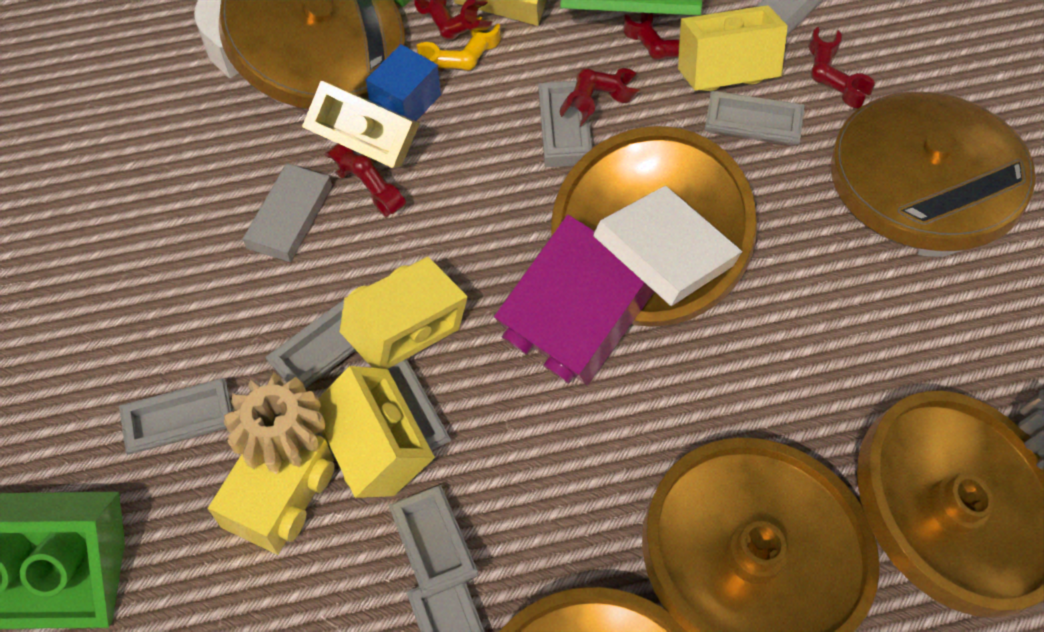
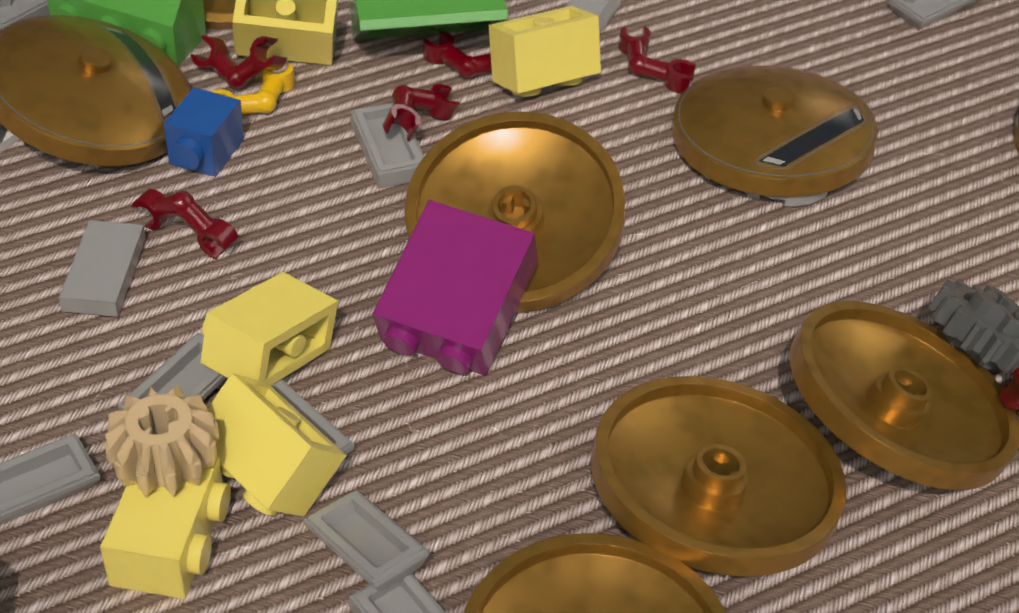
camera: 20 degrees left, 15 degrees down
brick [302,81,420,168] -> none
white tile [593,185,742,306] -> none
light grey tile [704,90,805,146] -> none

